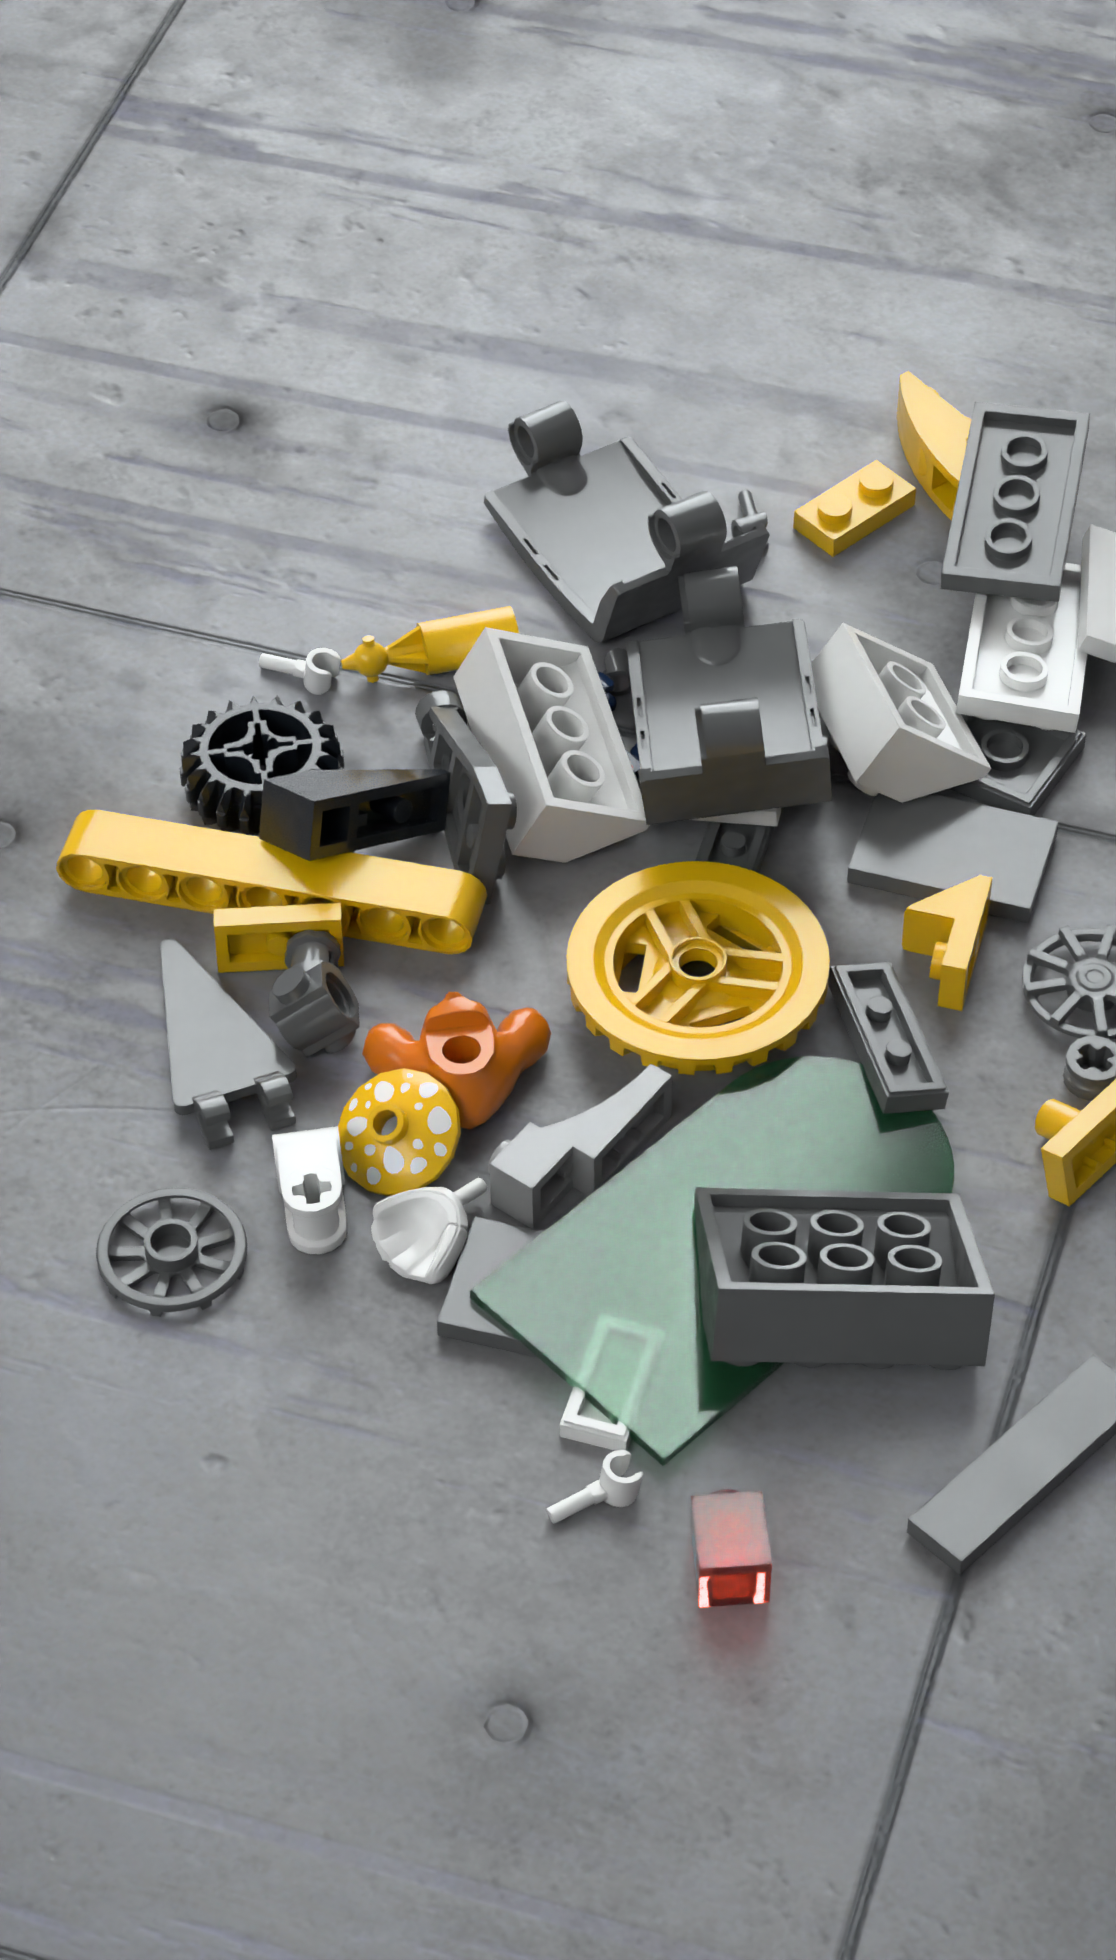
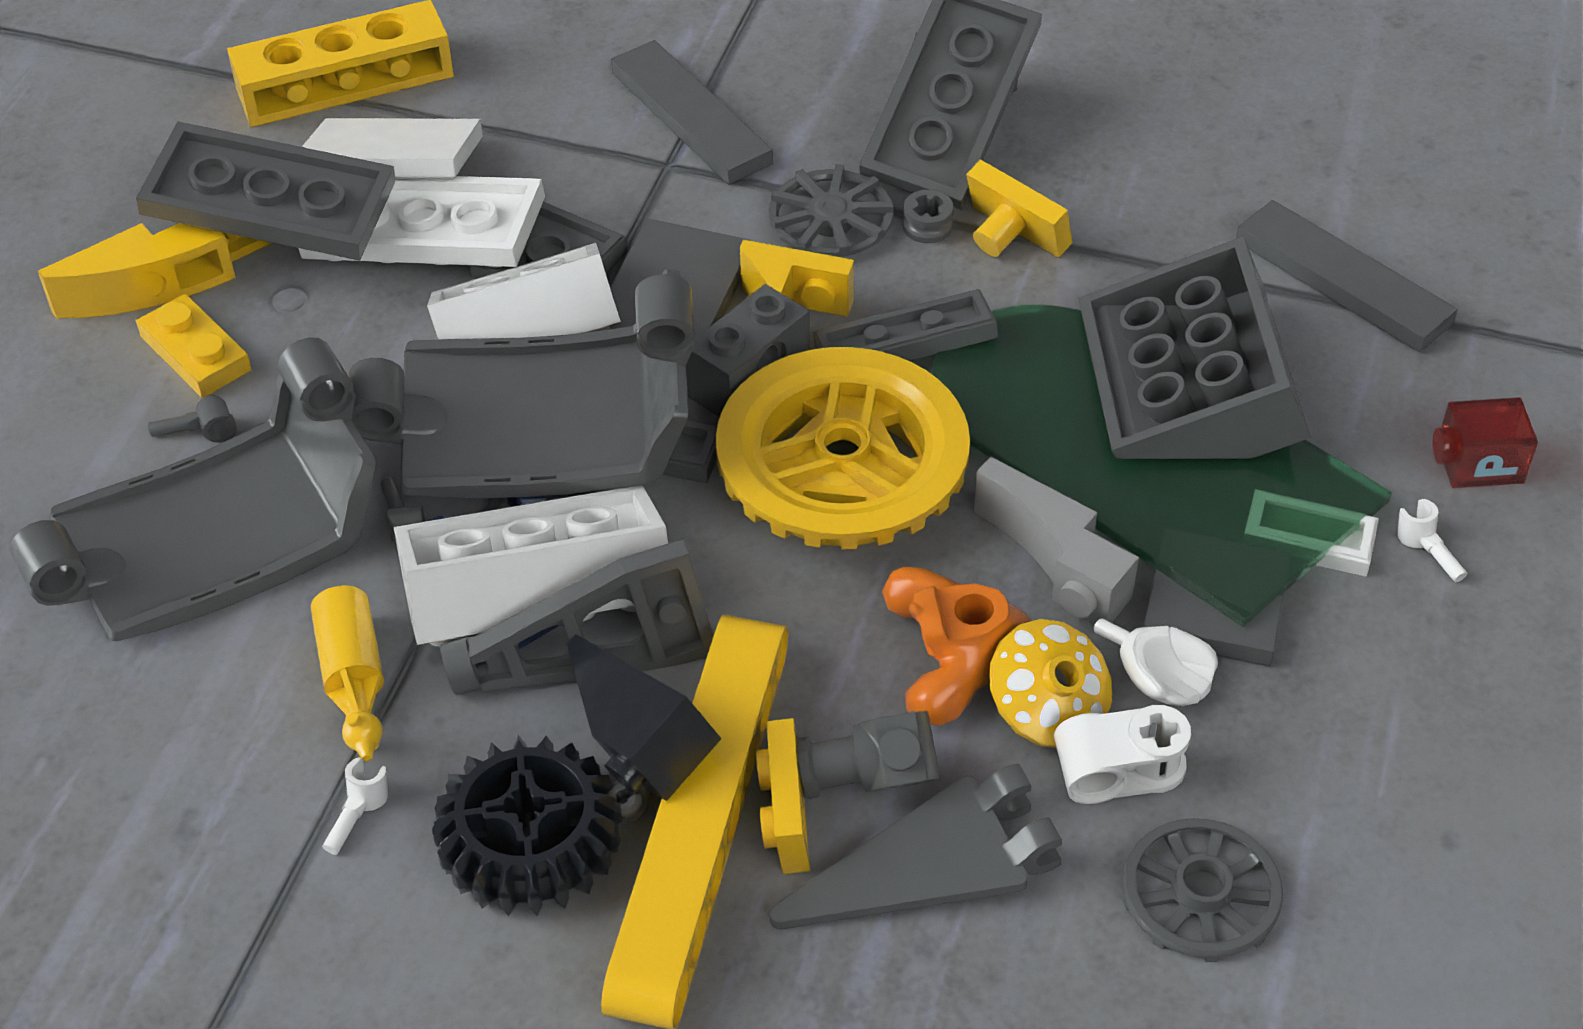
camera: 90 degrees left, 0 degrees up
none -> dark grey brick [686,284,810,417]

